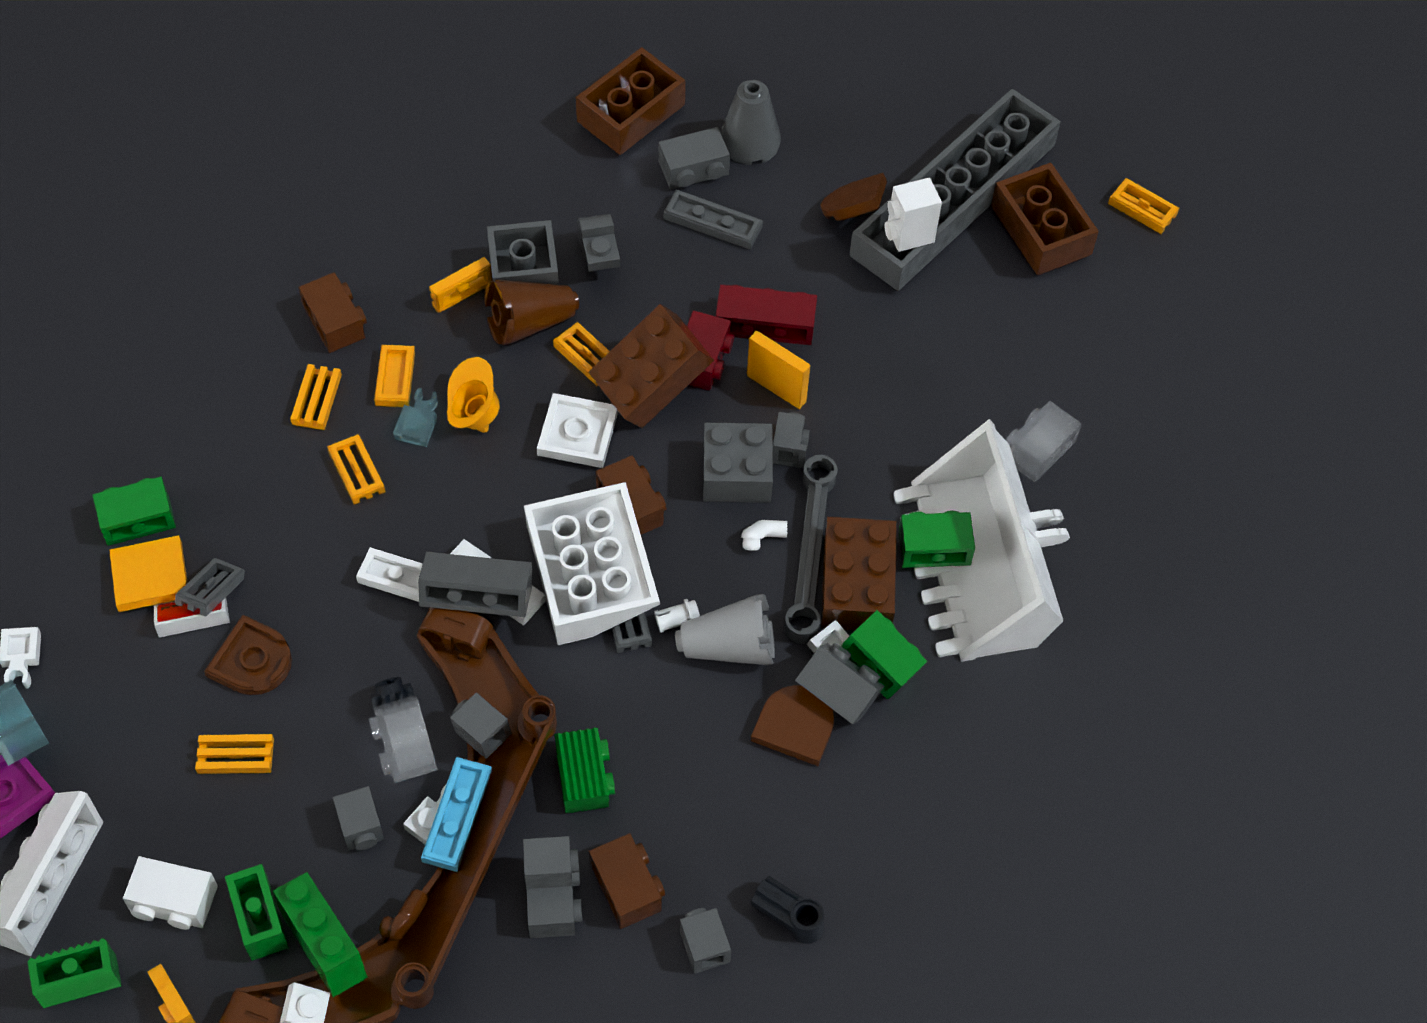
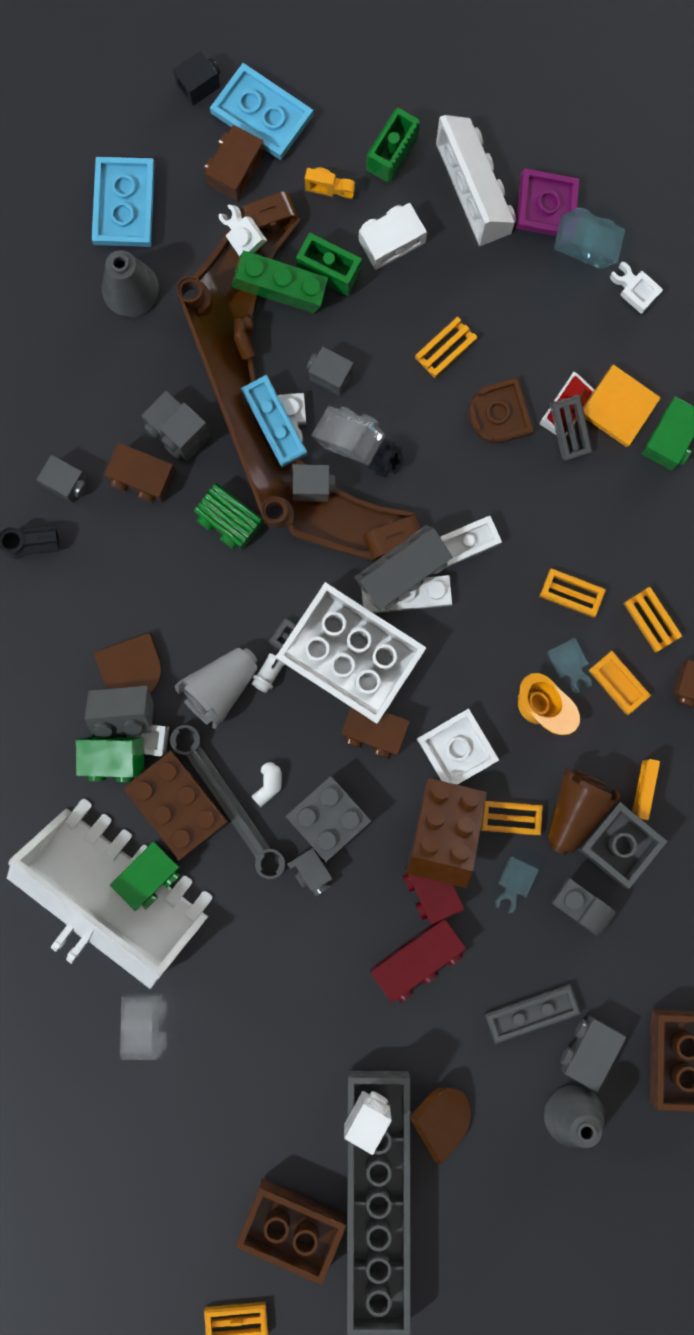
camera: 140 degrees right, 25 degrees up
light orange tile [747,331,810,410] -> none
none -> clear light blue plate [495,856,539,914]

